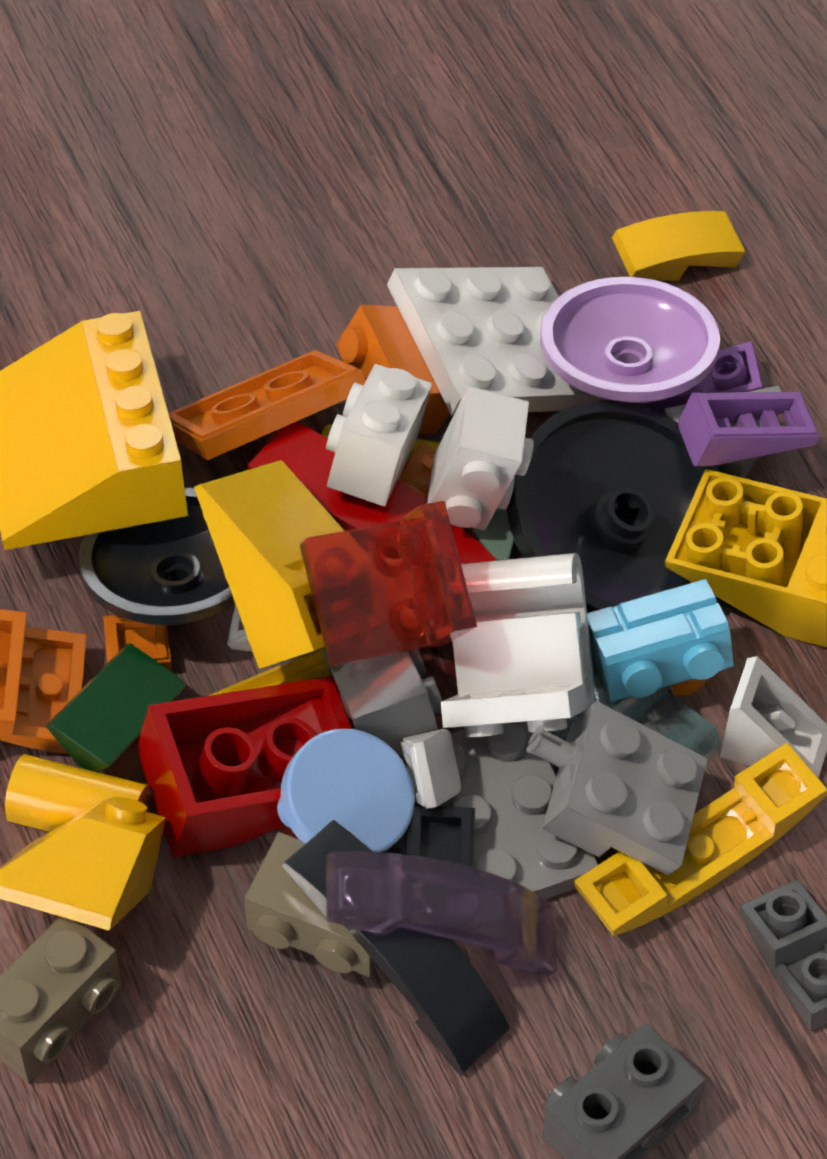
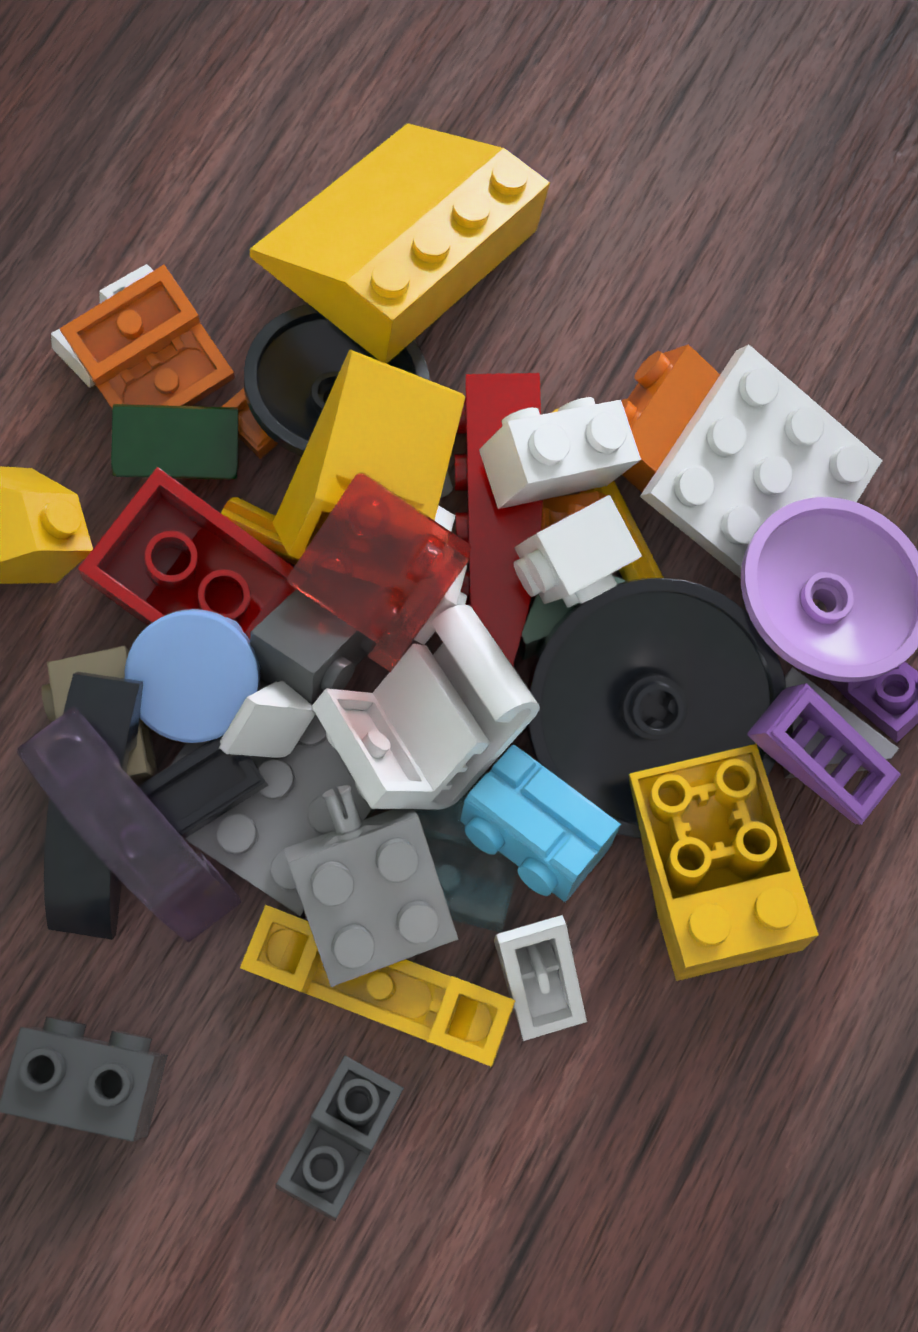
camera: 55 degrees right, 20 degrees up
yellow brick [5,754,152,832] -> none
orange tile [168,350,366,460] -> none

